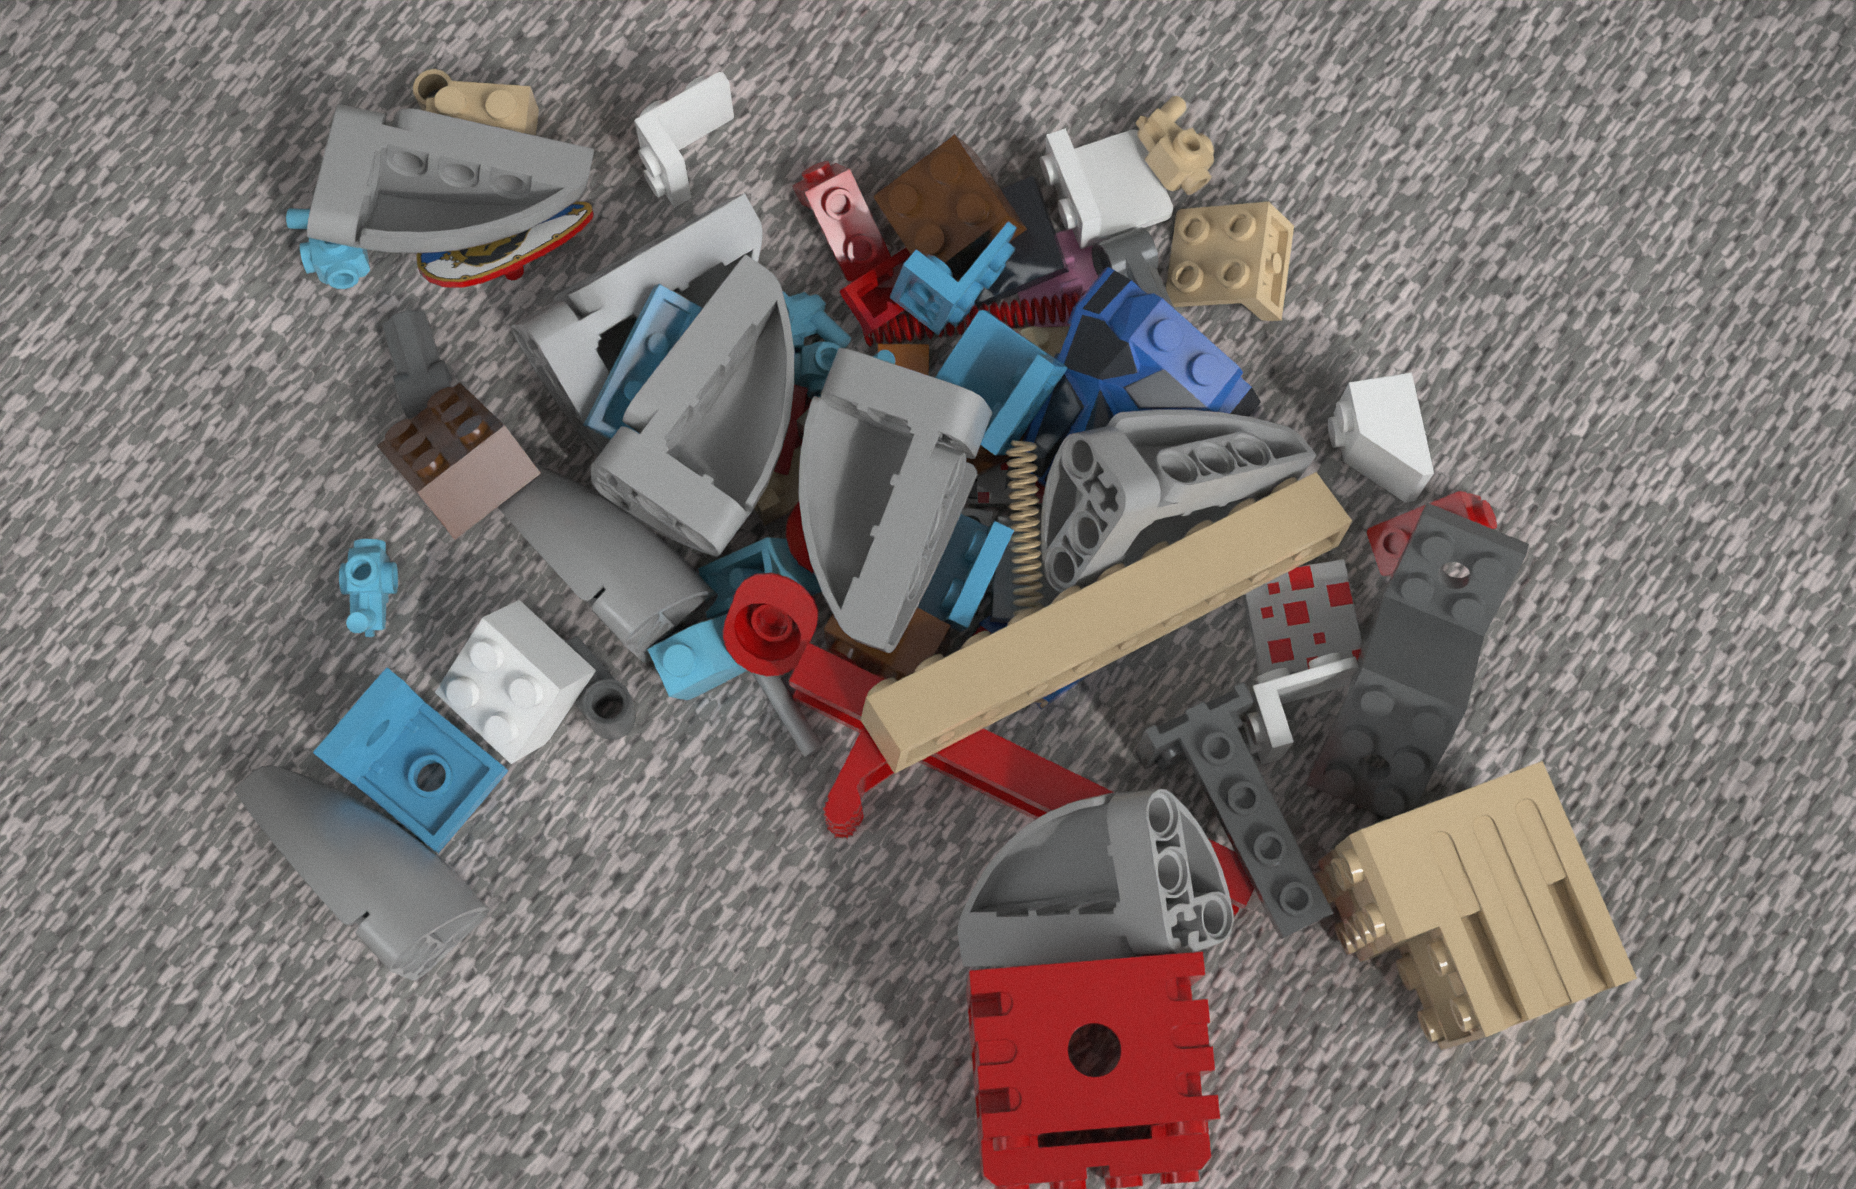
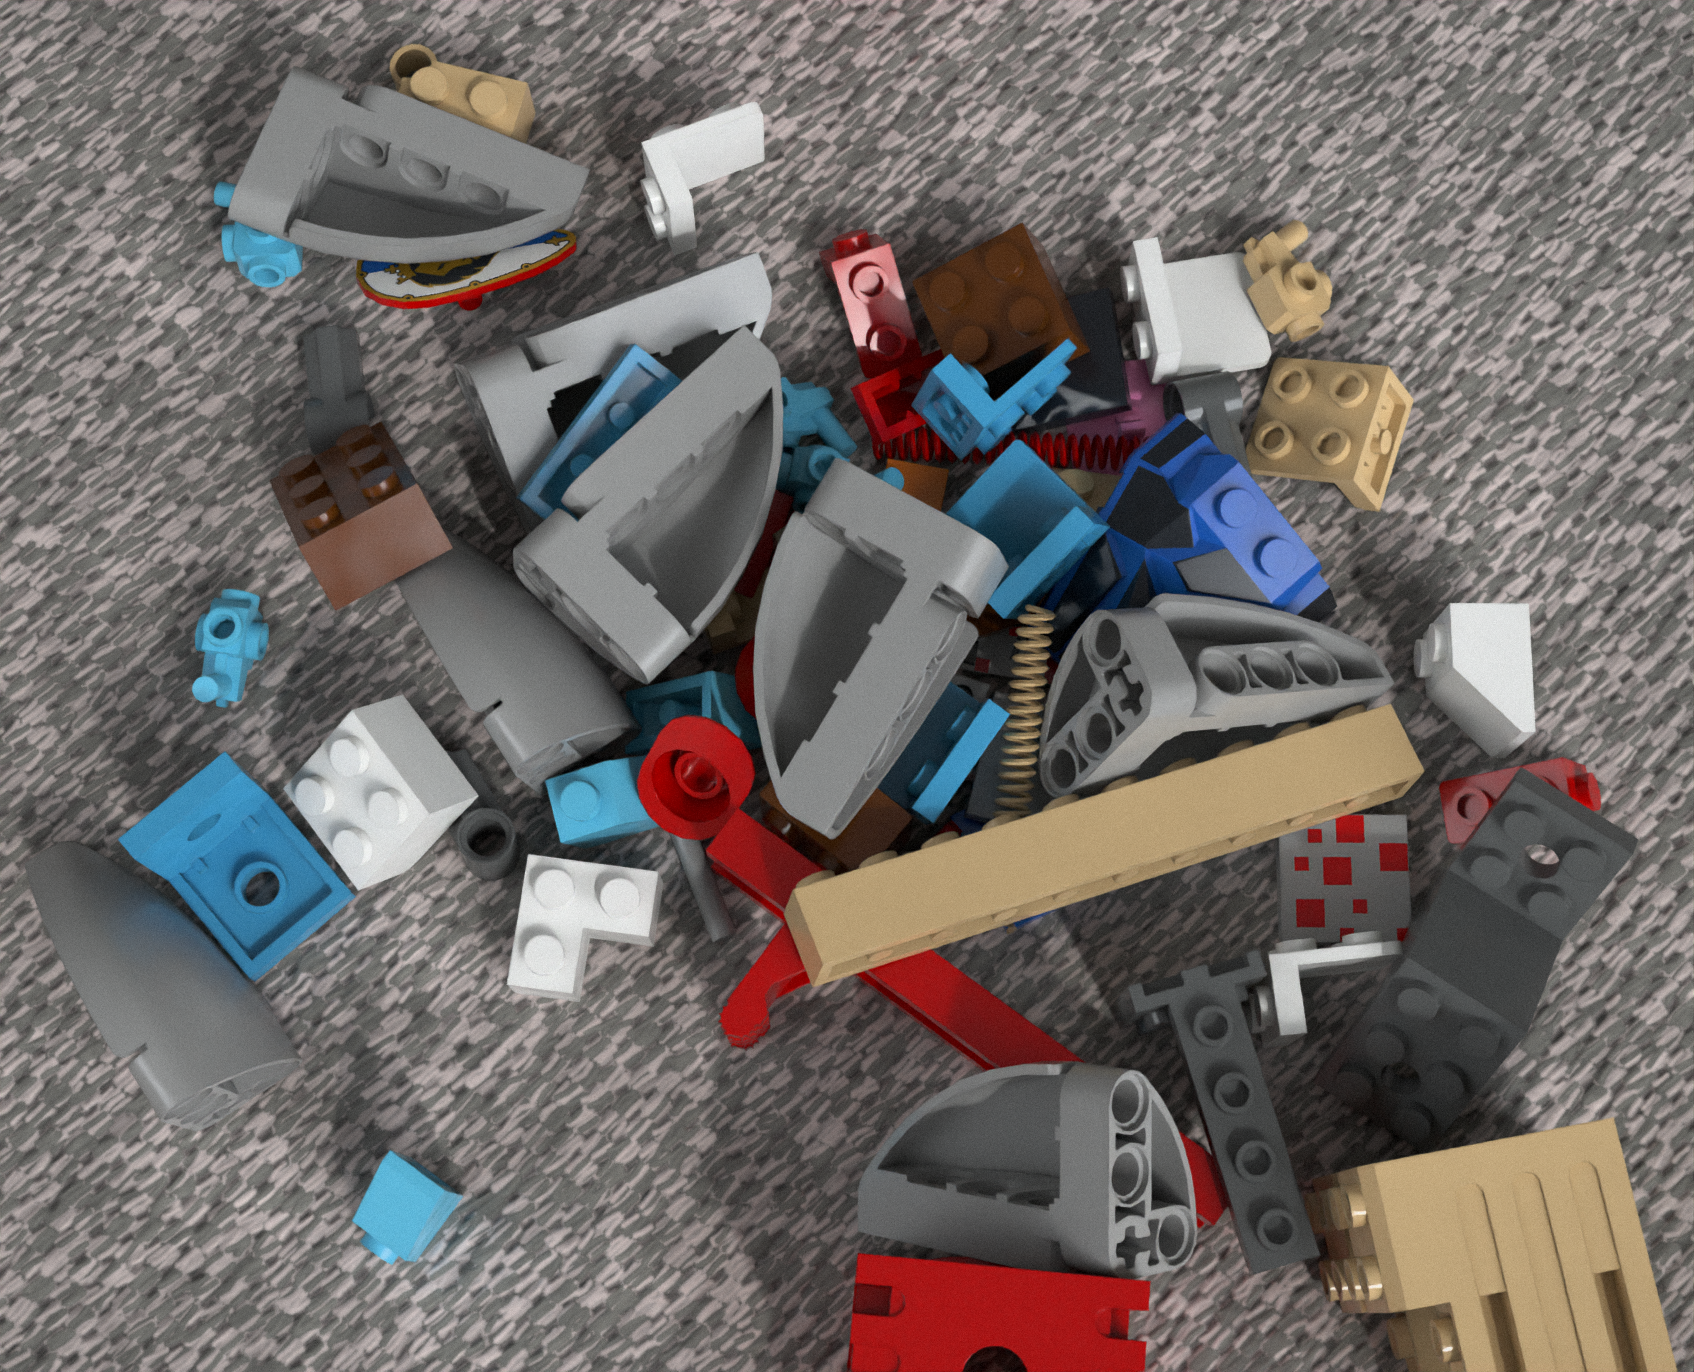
camera: 10 degrees right, 0 degrees up
none -> medium azure slope [352,1150,463,1265]
none -> white brick [507,854,663,1002]

